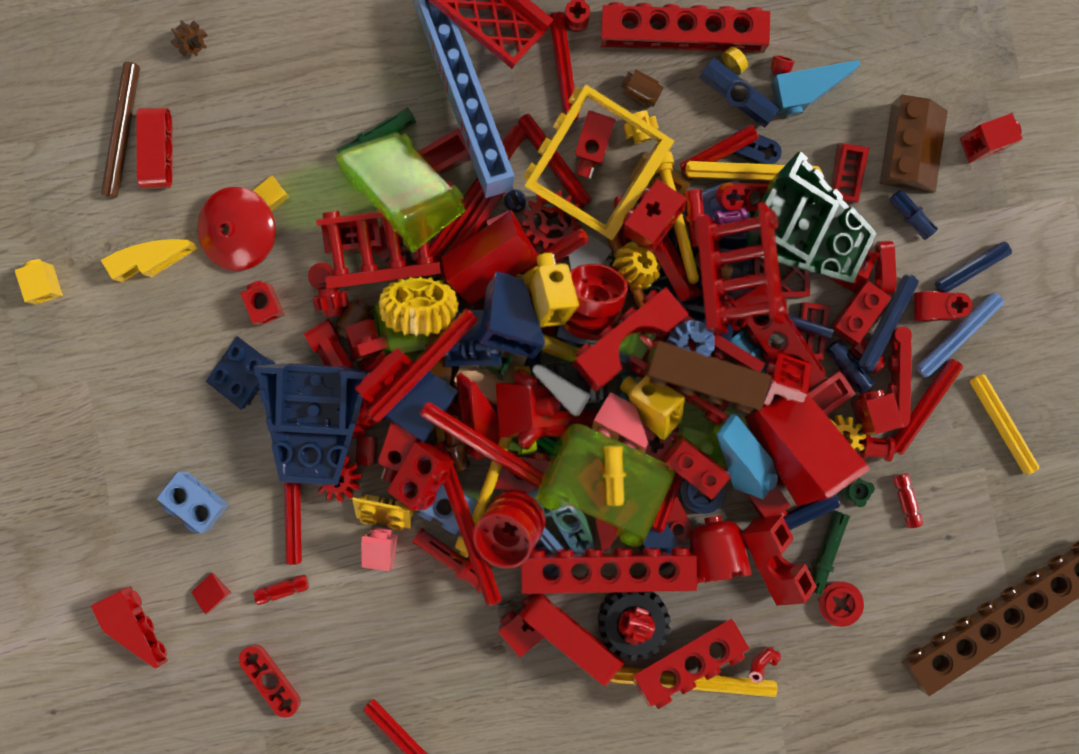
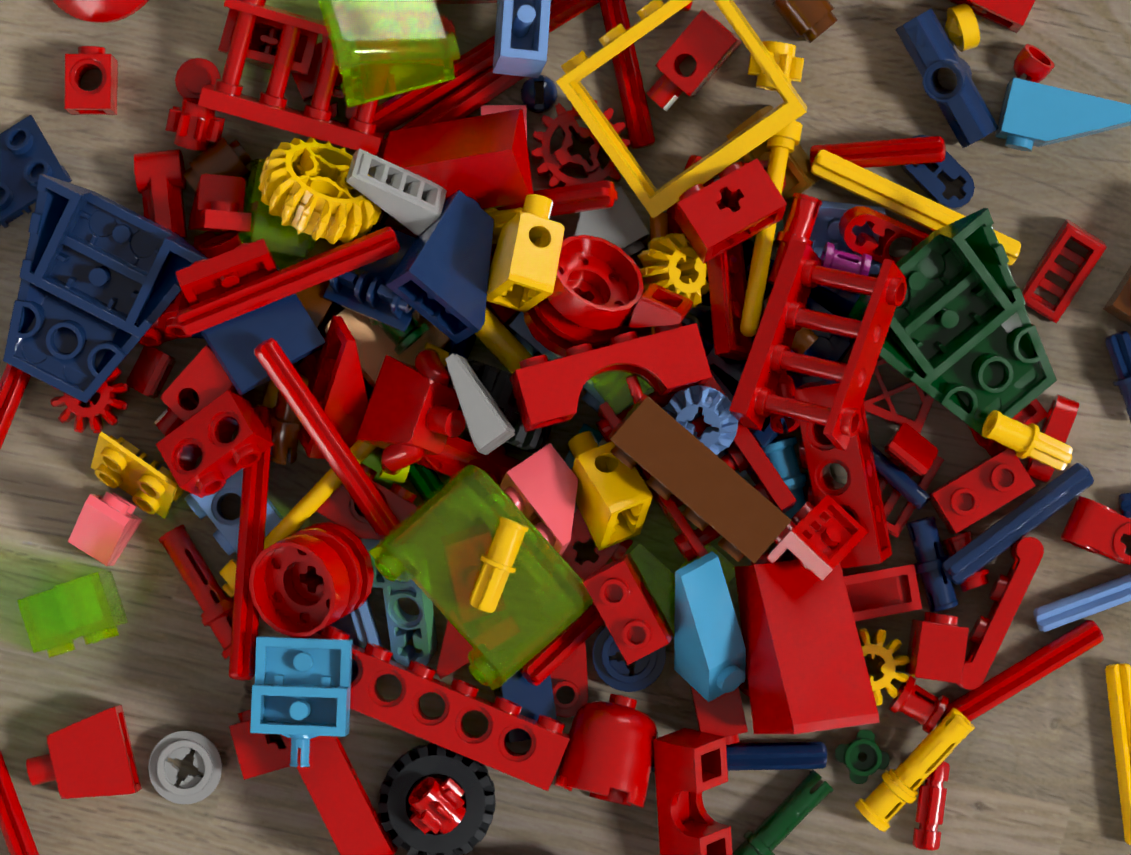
camera: 25 degrees right, 0 degrees up
none -> clear neon green brick [17,571,128,658]
none -> red torso [26,705,142,799]
none -> light grey gear [148,730,223,804]
none -> dark azure plate [250,636,353,767]
none -> light grey slope [346,148,447,236]
none -> red slope [629,283,694,328]
none -> yellow pin [855,708,975,832]
none -> red slope [883,423,938,476]
none -> yellow axle [982,410,1073,471]

